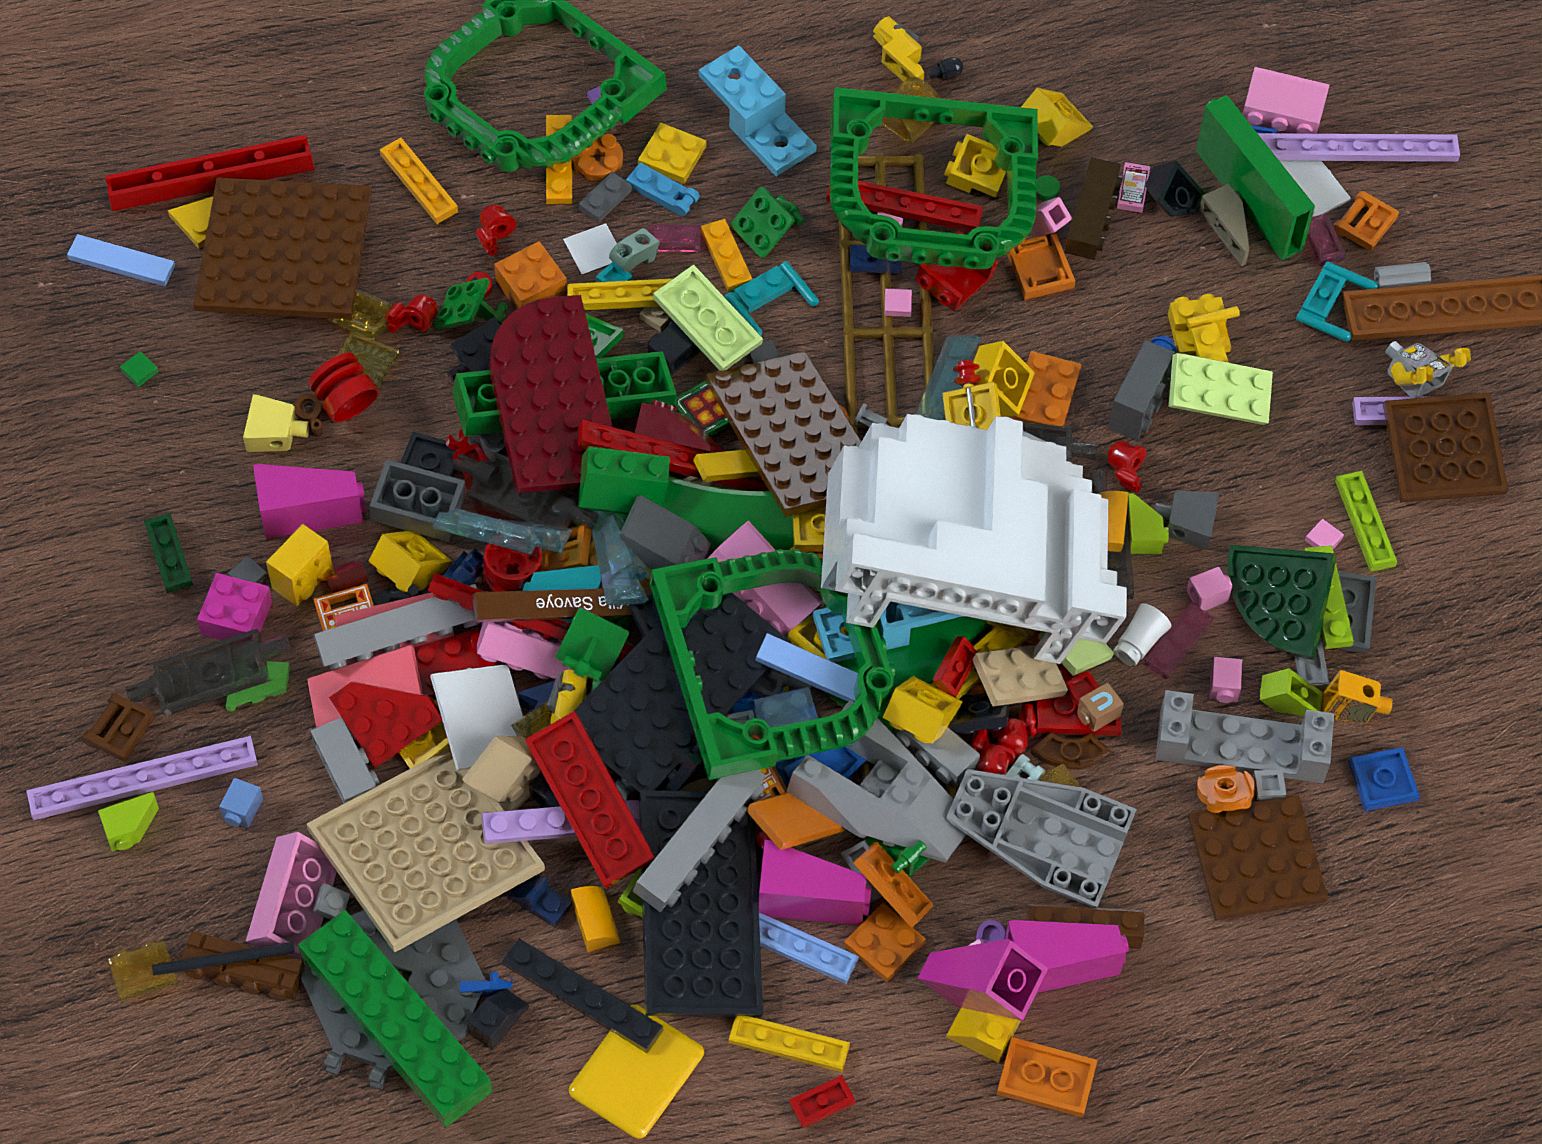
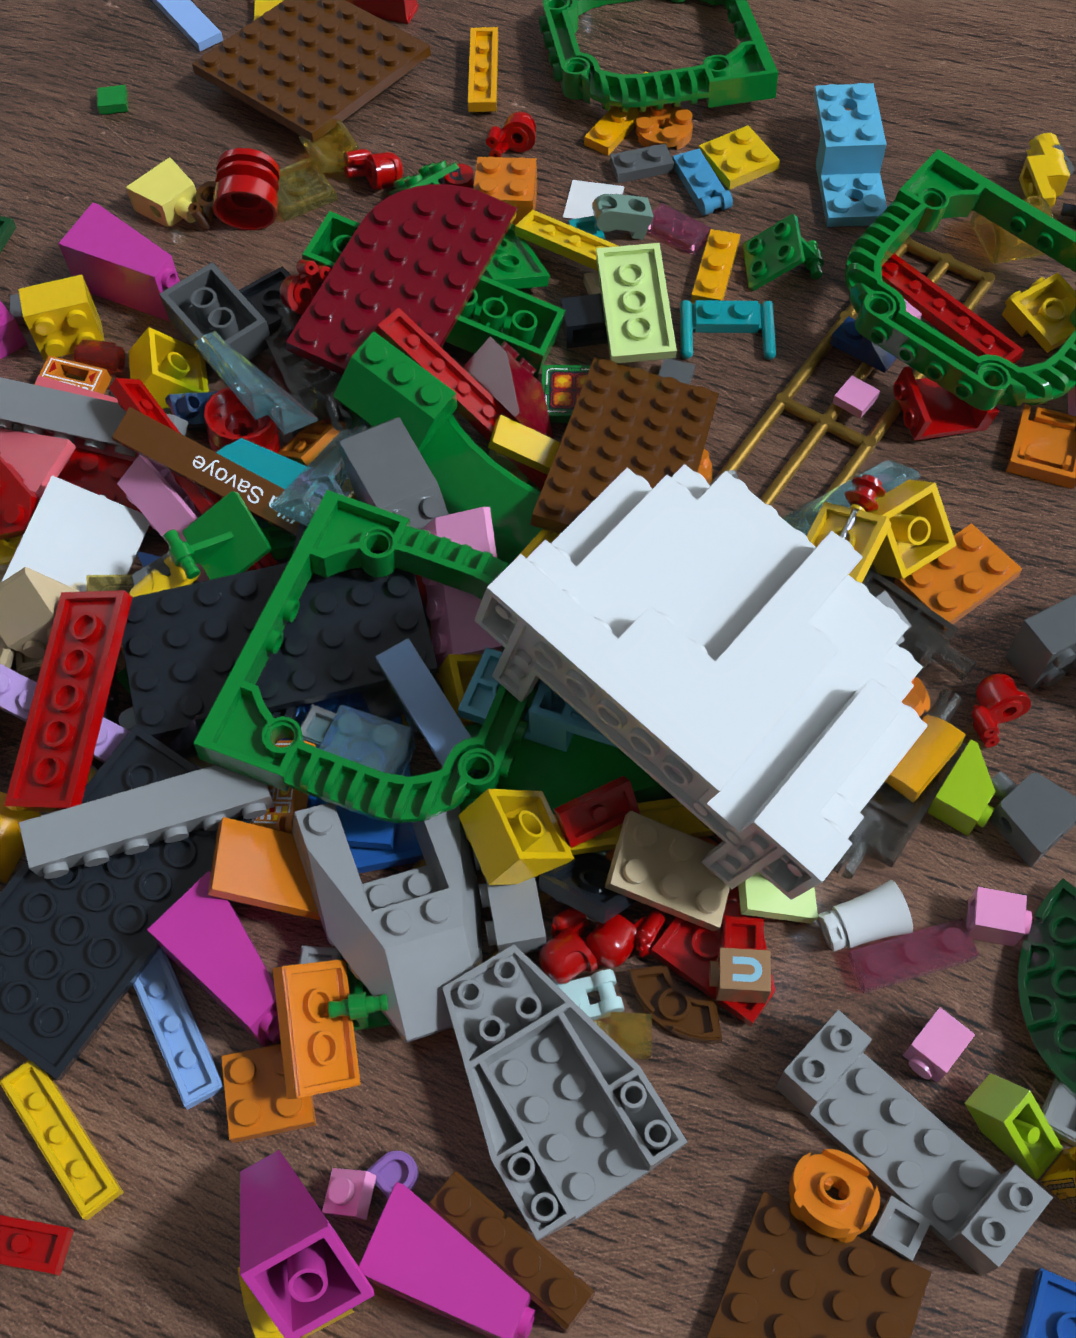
camera: 40 degrees right, 0 degrees up
none -> red piece [280,260,331,315]

